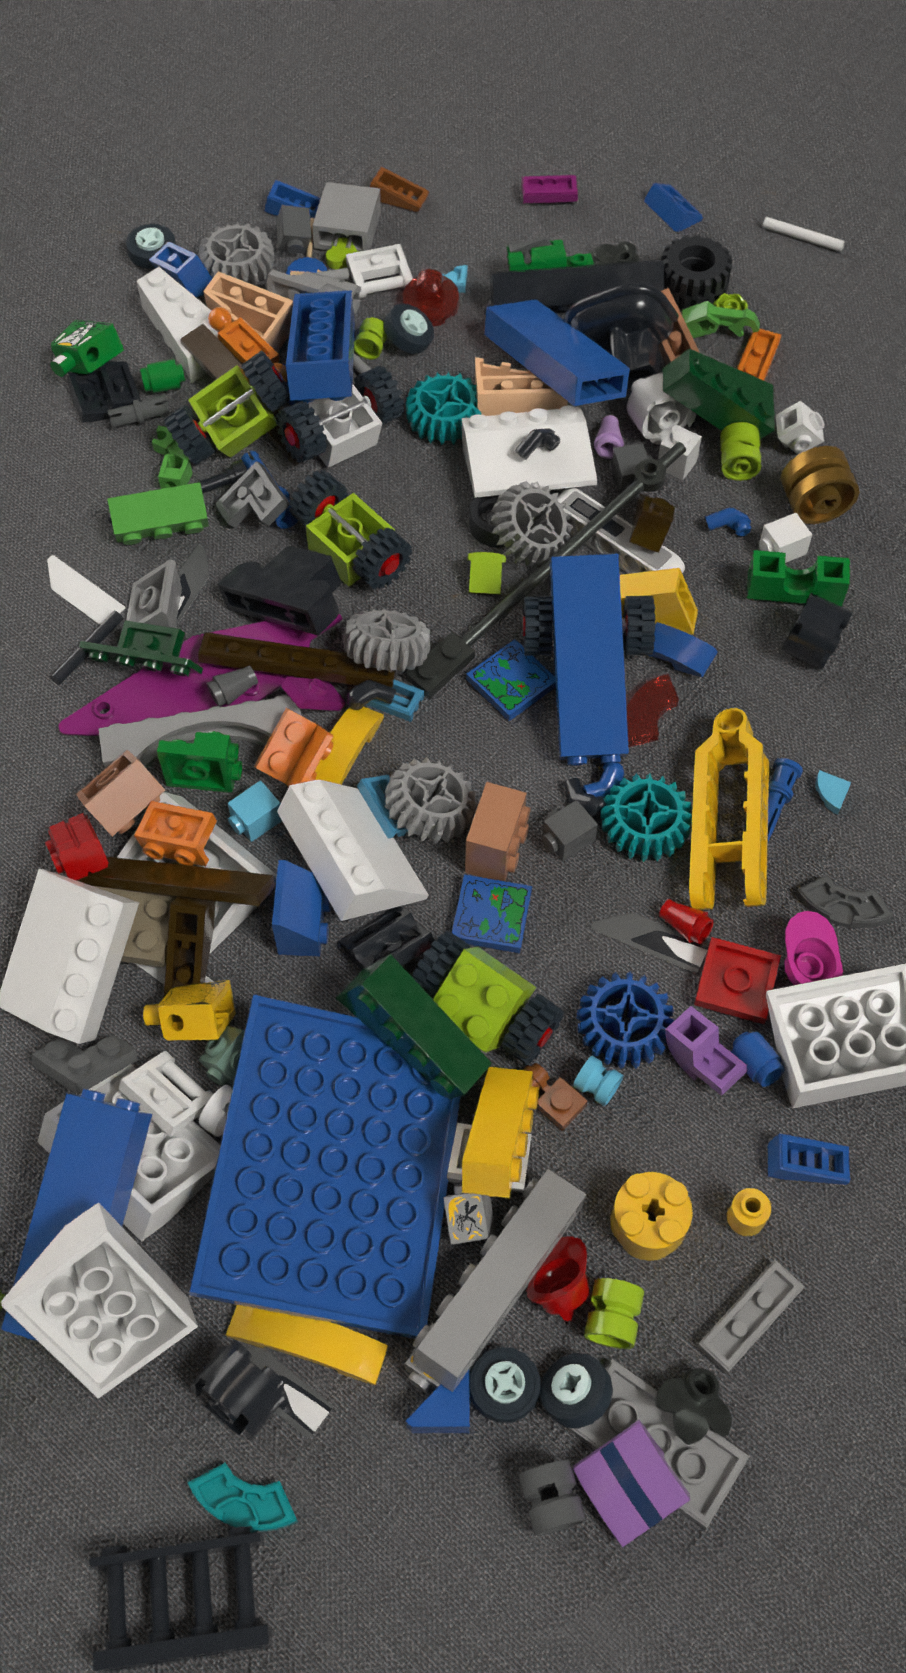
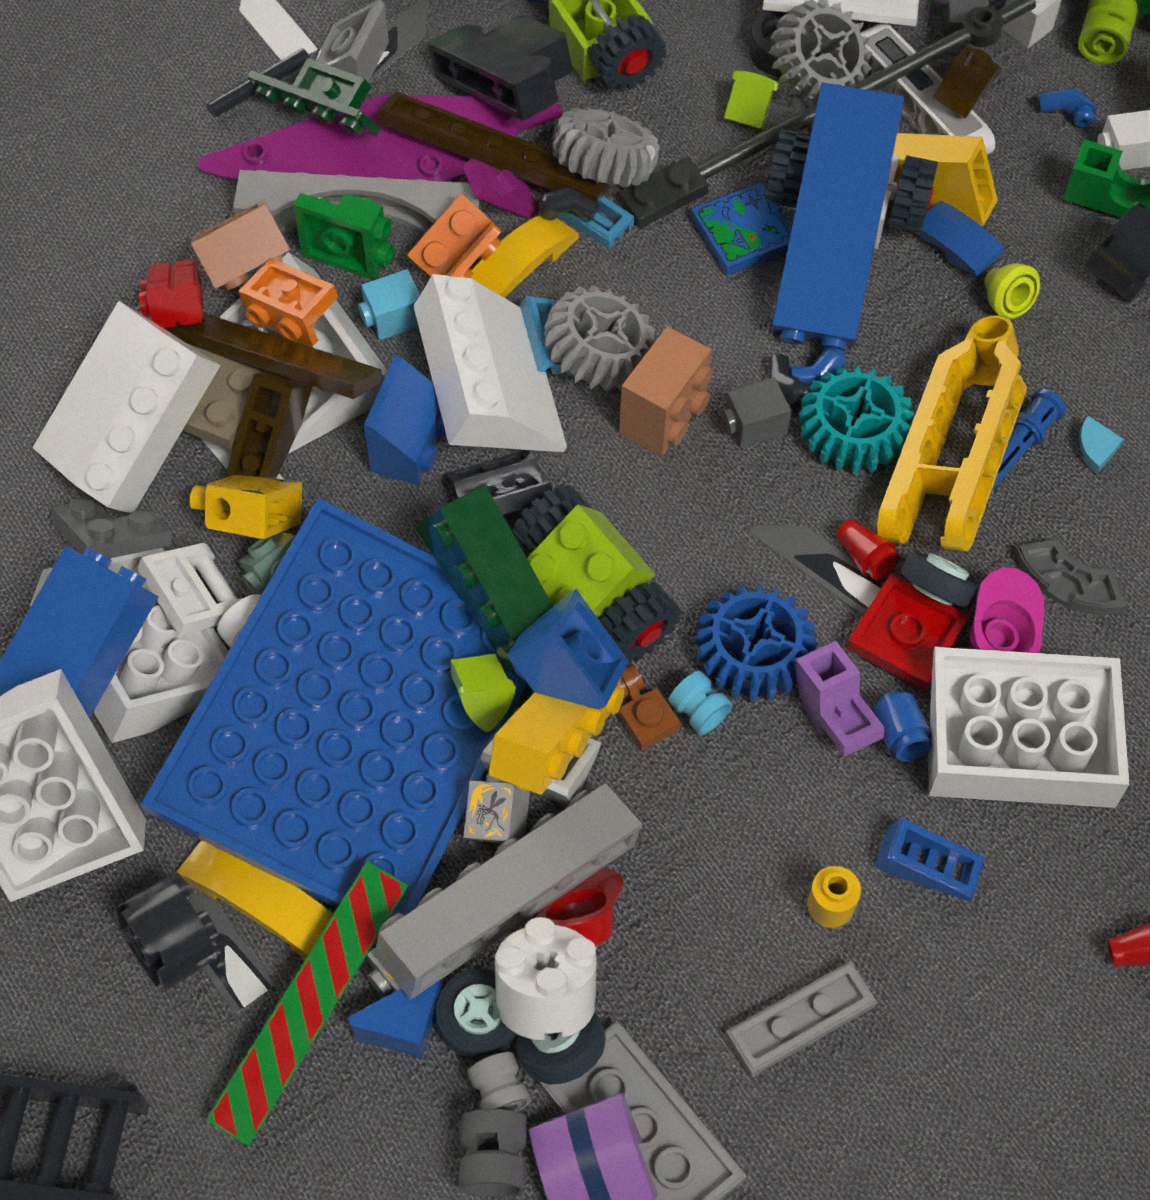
camera: 15 degrees right, 0 degrees up
teal tile [188,1463,298,1532] -> none
dark grey cone [206,666,258,706] -> none
tile [452,875,532,953] -> none
lime wheel [584,1278,644,1349] -> none
yellow brick [610,1172,692,1261] -> none
clear red tile [627,674,679,747] -> none
pearl dark grey plate [655,1368,732,1445] -> none
none -> tile [206,860,409,1147]
none -> lime tile [451,654,516,732]
none -> light grey wheel [467,1052,531,1112]
none -> white brick [495,918,596,1040]
none -> blue slope [507,589,629,710]
none -> black wheel [901,551,980,608]
none -> neon yellow brick [984,263,1040,320]

